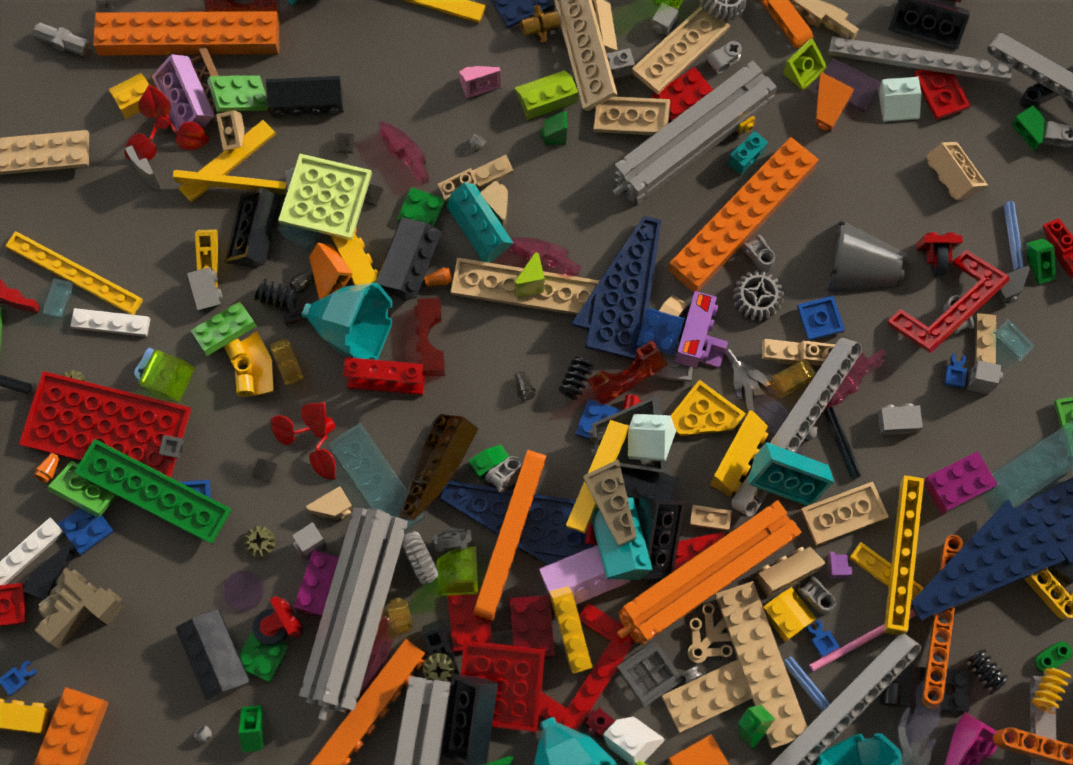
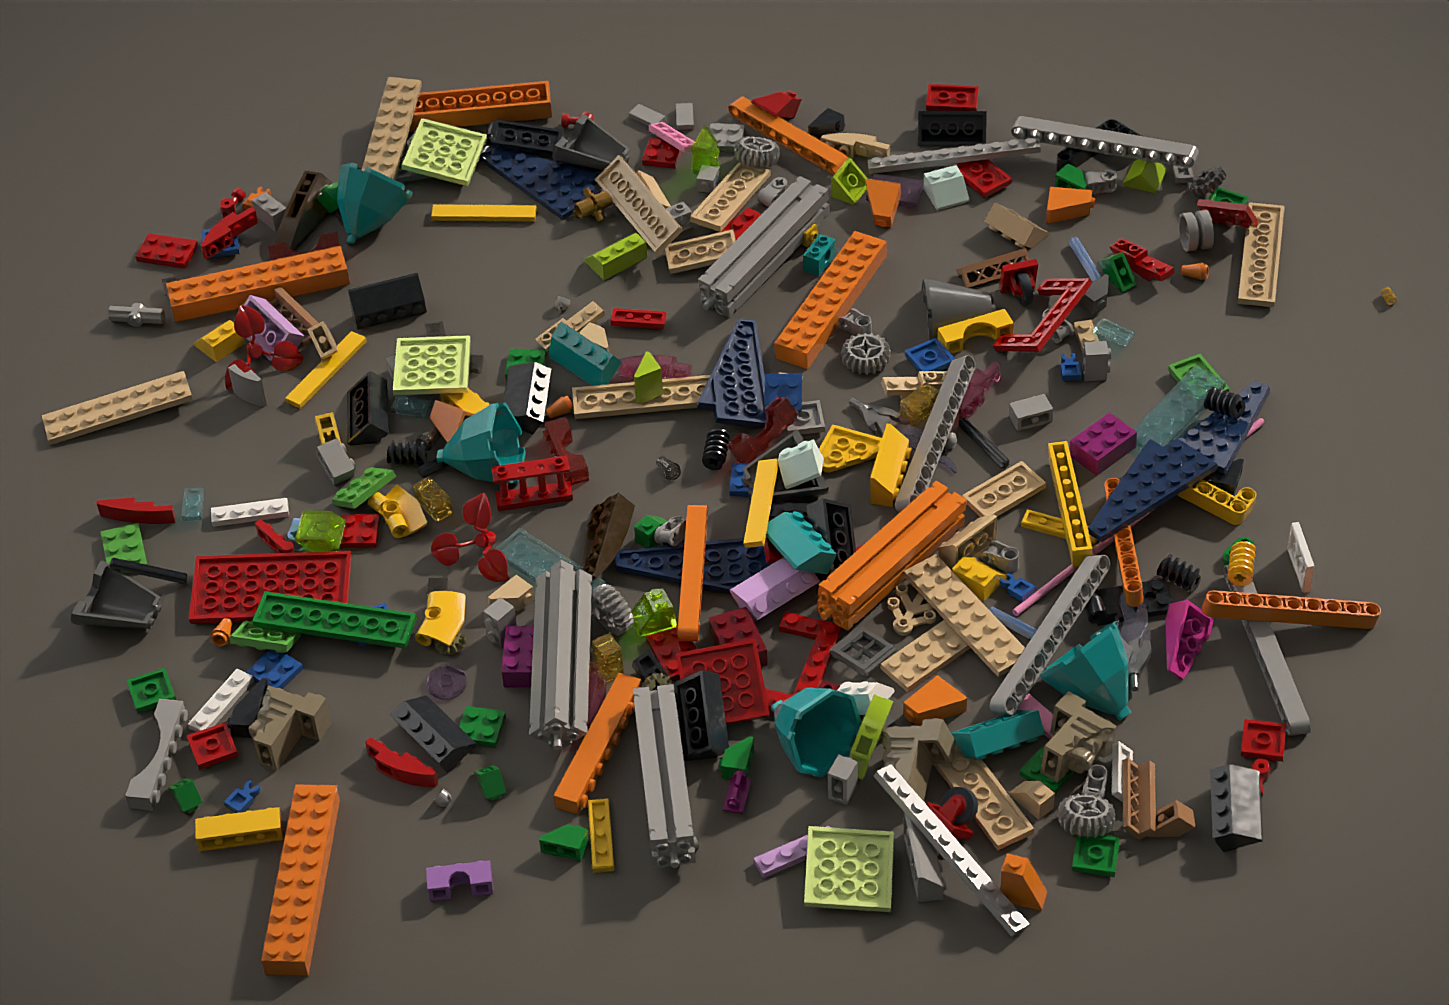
camera: 10 degrees left, 25 degrees down
yellow tile [5,231,143,315] -> none
dark grey plate [159,435,184,459] -> none
yellow tile [173,170,287,195] -> none
bright green plate [207,75,269,112] -> none
plate [252,596,303,645] -> none
clear pink slope [378,121,429,185] -> none
dark grey plate [432,529,472,552] -> none
bright pink slope [459,66,501,98] -> none
green slope [540,111,567,145] -> none
yellow brick [549,586,592,673] -> none
dark tan wing [583,459,637,547] -> none
medium lavender brick [675,291,718,368] -> none
light grey bush [681,666,702,684] -> none
tan plate [690,505,732,531] -> none
medium lavender panel [701,336,728,368] -> none
green slope [738,705,775,749] -> none
teal slope [748,442,834,506] -> none
medium lavender panel [827,552,852,579] -> none
none -> red plate [255,519,295,553]
none -> red plate [337,514,380,548]
none -> red slope [365,737,438,787]
none -> yellow panel [415,591,466,647]
none -> red plate [610,308,667,329]
none -> yellow arch [937,309,1014,354]
none -> medium nougat fence [956,248,1030,288]
none -> orange slope [1046,187,1095,223]

